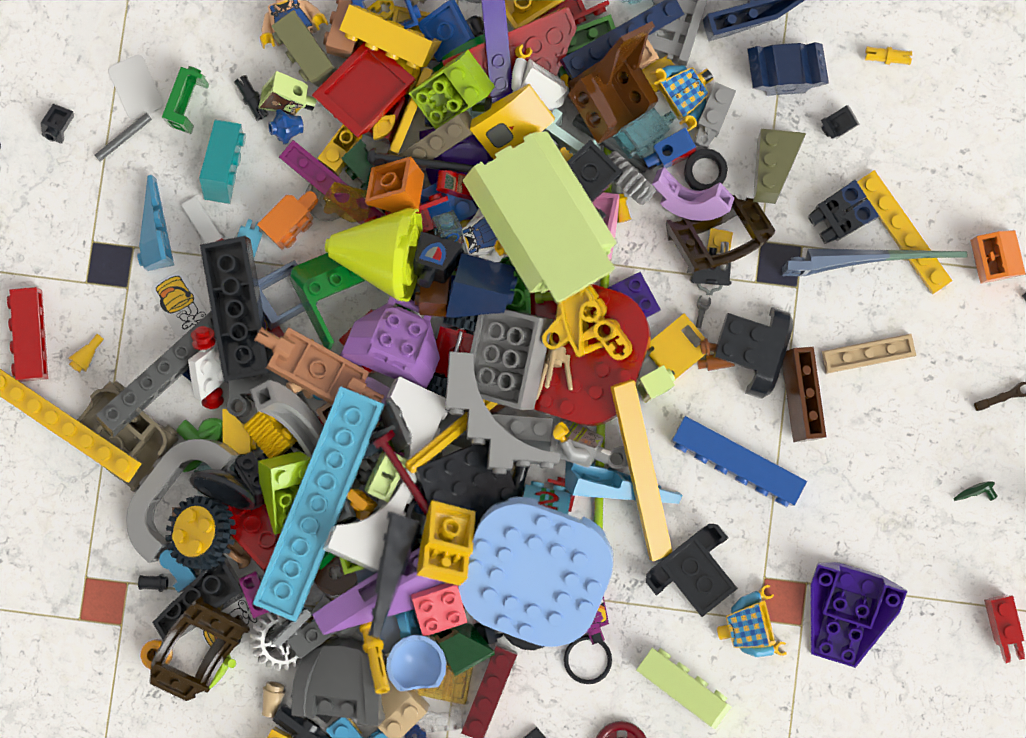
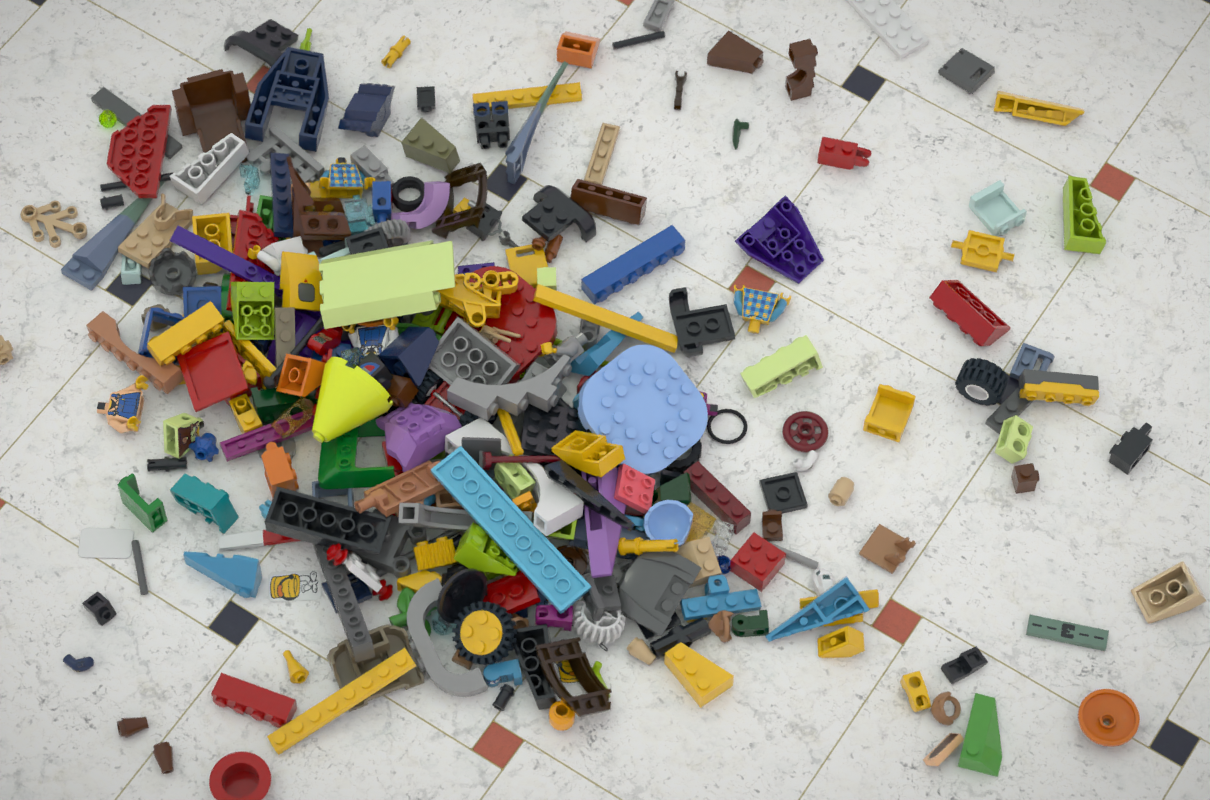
camera: 70 degrees left, 25 degrees down
olive wedge [272,10,337,87] -> none

